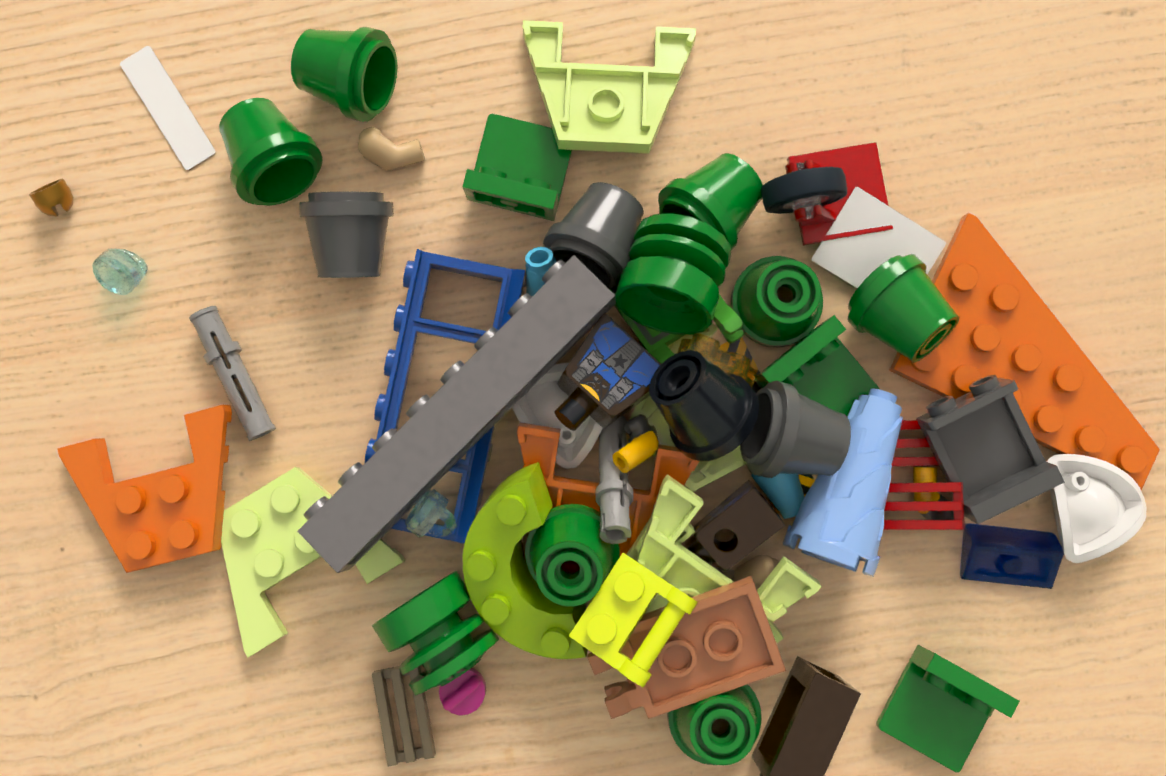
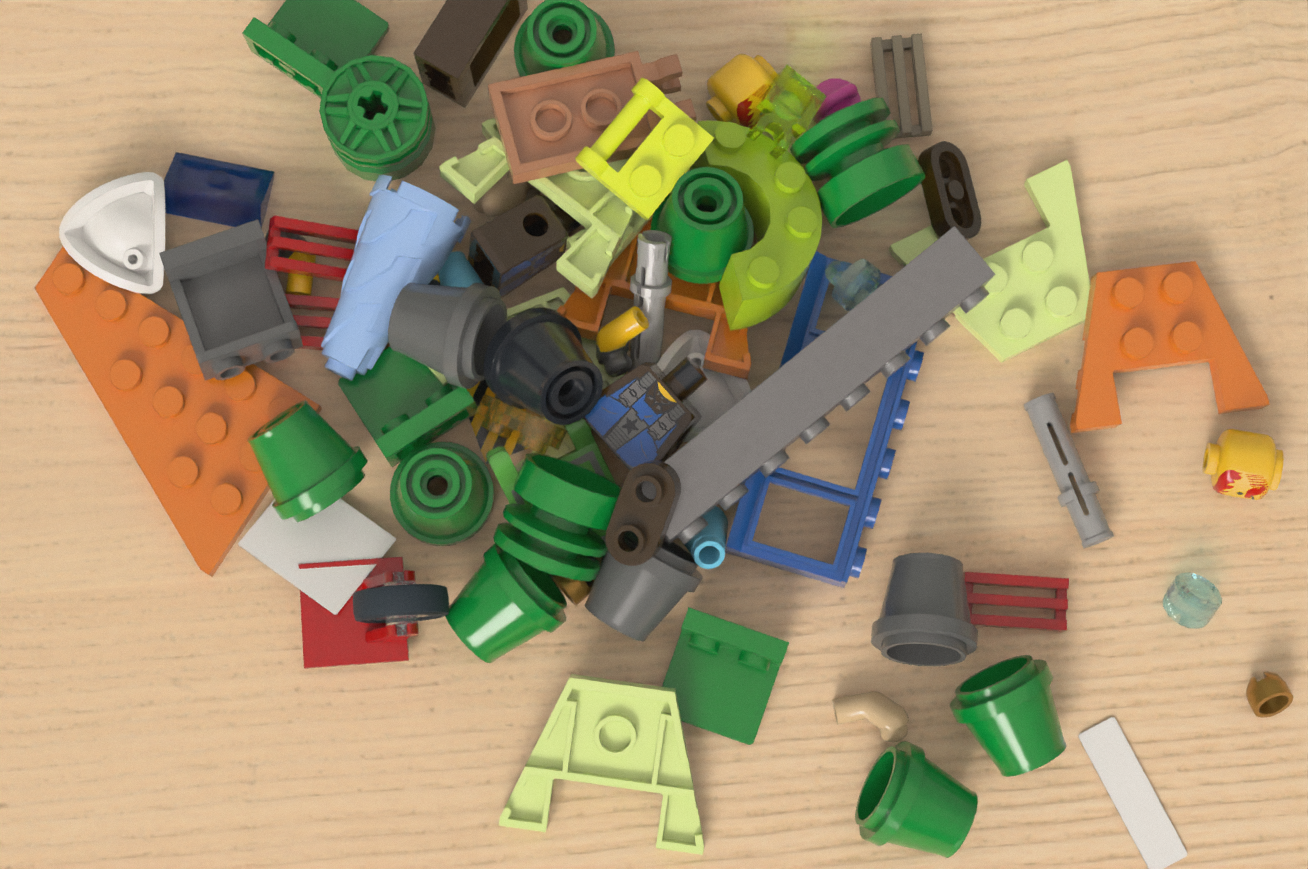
camera: 170 degrees left, 5 degrees down
none -> green wheel [319,55,435,181]
none -> dark brown plate [605,460,681,566]
none -> yellow head [705,54,783,128]
none -> clear neon green plate [746,65,826,159]
none -> dark brown plate [918,141,981,240]
none -> red tile [964,572,1069,632]
none -> yellow head [1202,429,1284,500]

